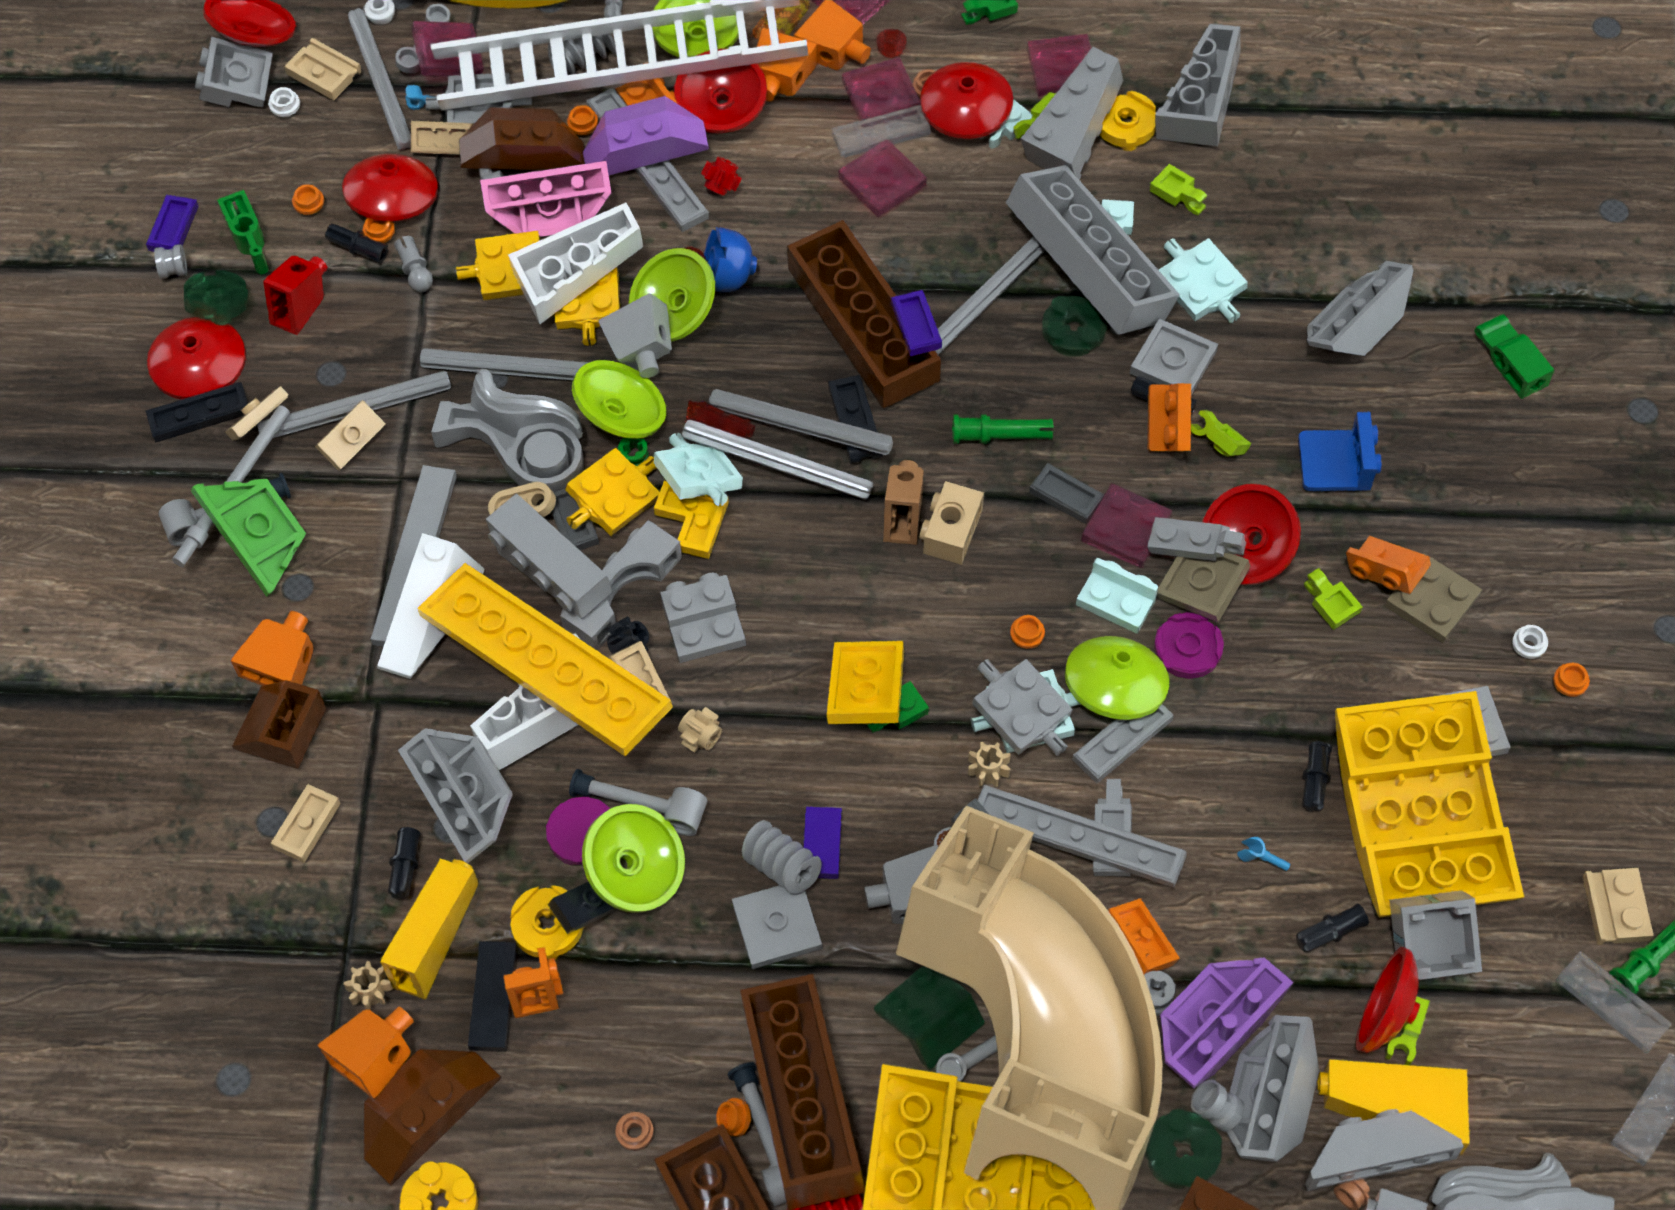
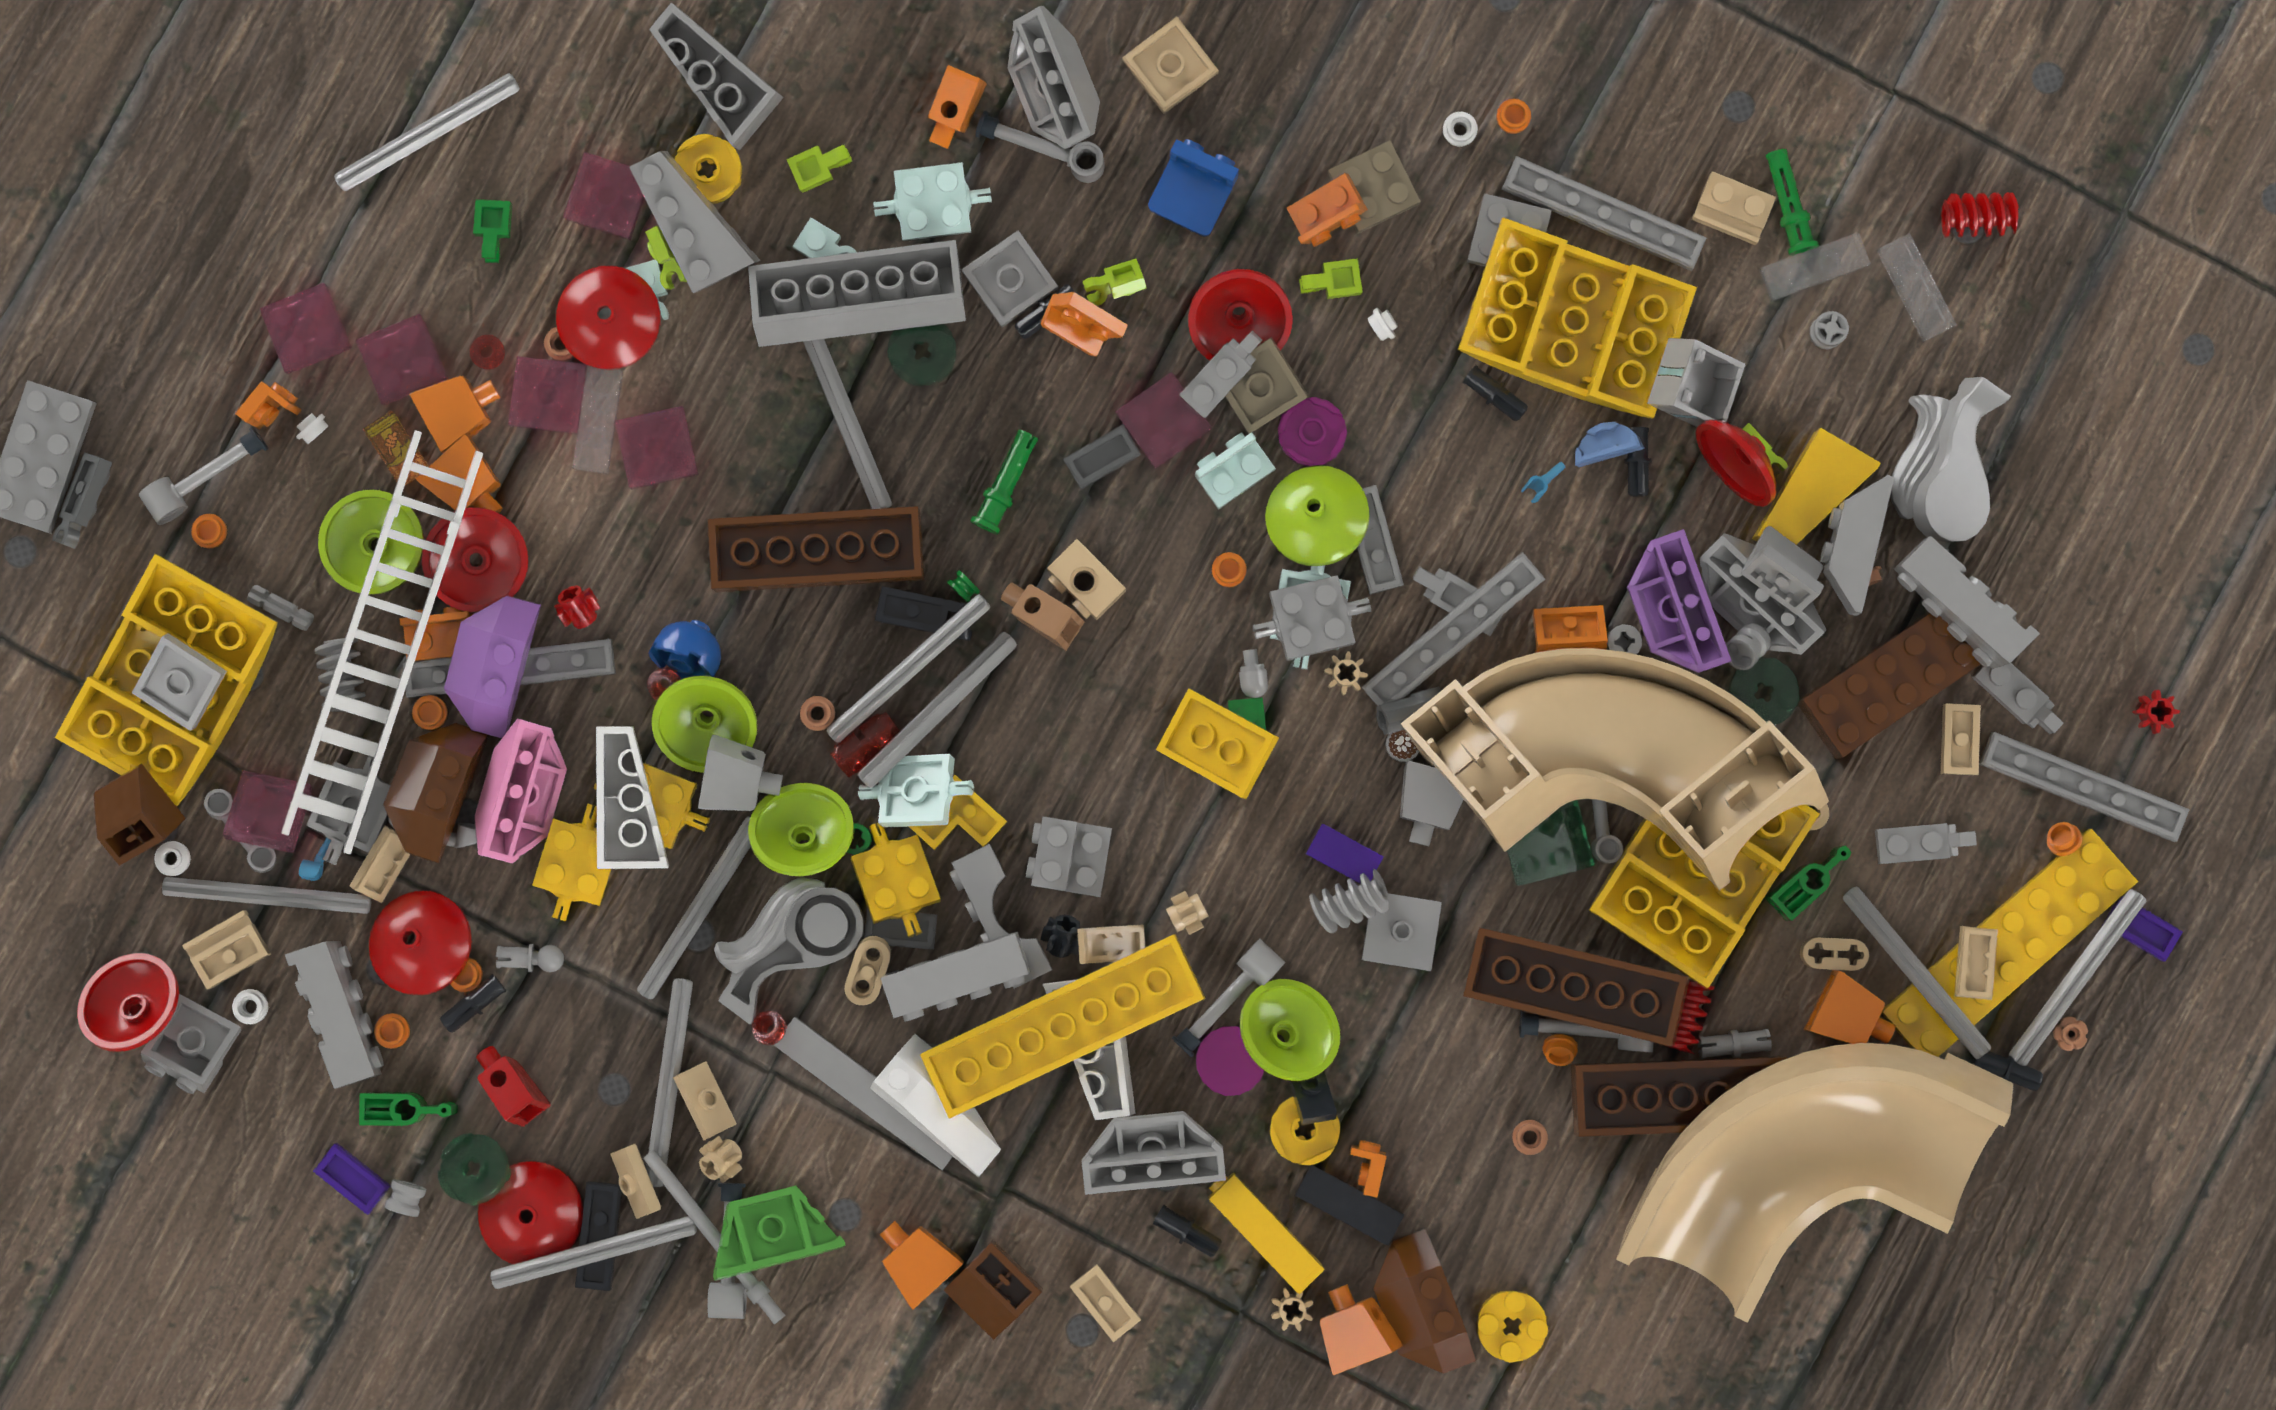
camera: 65 degrees left, 25 degrees up
dark purple tile [891,290,942,356] -> none
none -> light grey wedge [285,941,384,1089]
none -> light grey axle [491,1216,697,1289]
none -> tan gear [699,1136,742,1183]
none -> clear red plate [752,1011,787,1046]
none -> nougat plate [800,696,835,731]
none -> orange torso [928,65,987,149]
none -> green bush [947,570,981,603]
none -> light grey piece [975,111,1105,183]
none -> tan tile [1122,16,1219,114]
none -> light grey cylinder [1239,649,1268,698]
none -> white plate [1367,308,1398,341]
none -> light grey tile [1501,156,1707,271]
none -> medium blue plate [1575,422,1644,467]
none -> light grey bracket [1740,526,1824,615]
none -> light grey wheel [1809,311,1849,350]

